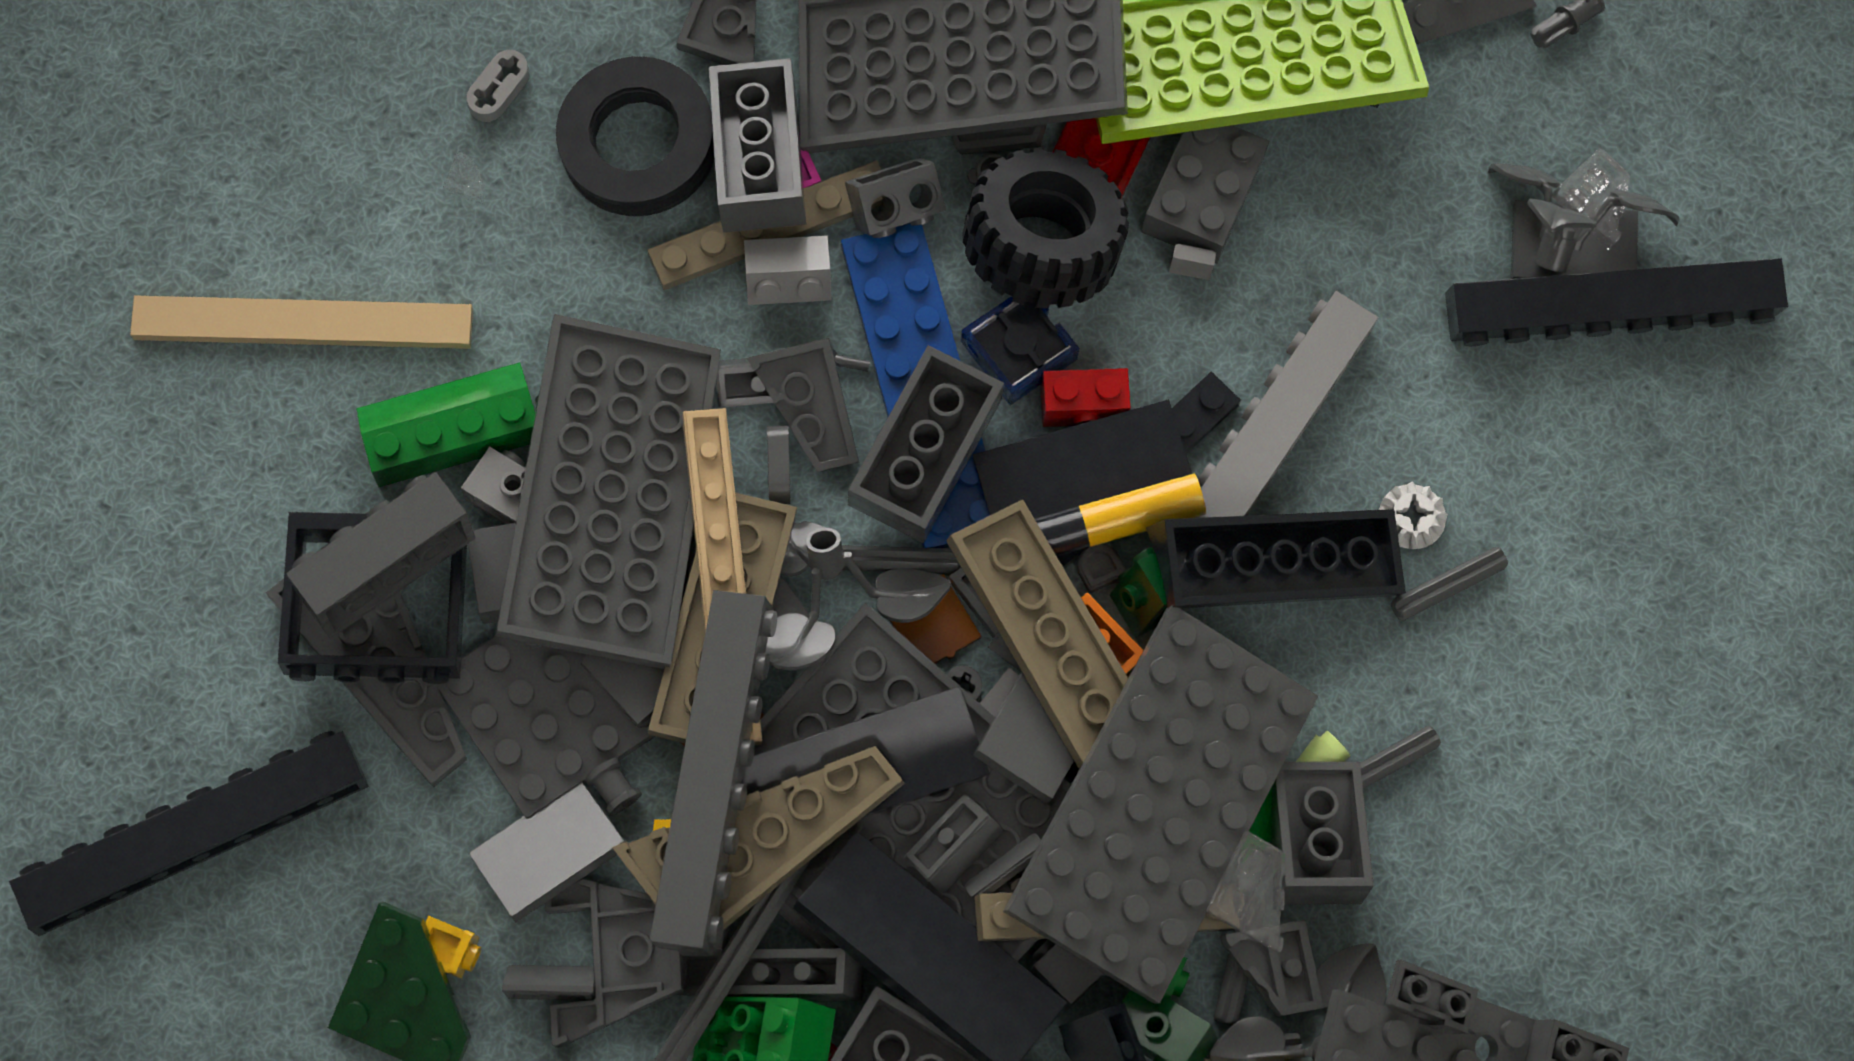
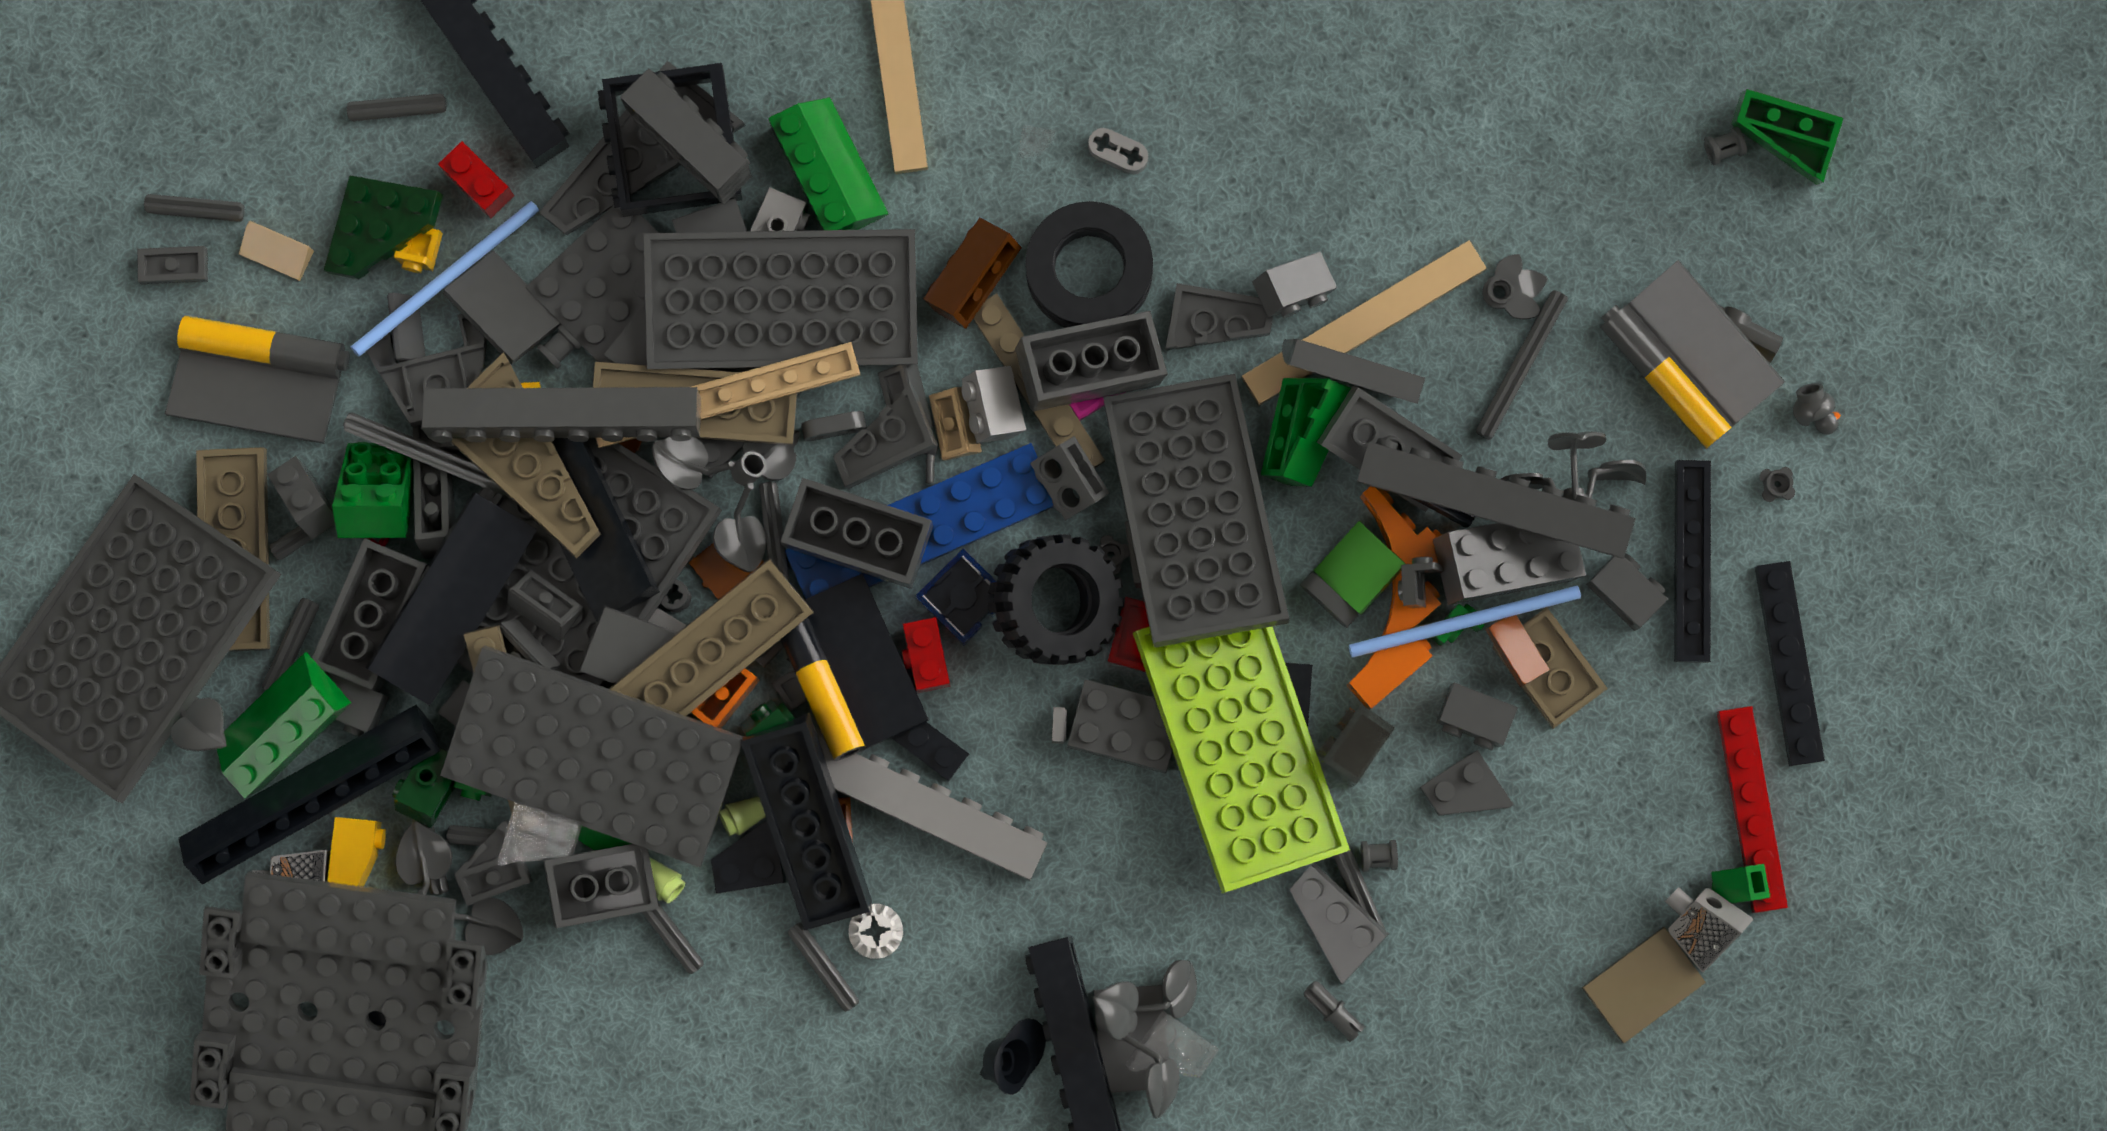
camera: 85 degrees right, 10 degrees up
none -> dark grey axle [347,93,446,121]
none -> light blue piece [350,201,539,357]
none -> red brick [438,141,515,218]
none -> black wing [711,820,784,894]
none -> yellowish green cone [719,797,766,836]
none -> reddish brown brick [924,217,1022,329]
none -> tan slope [929,387,982,460]
none -> black piece [980,1018,1046,1095]

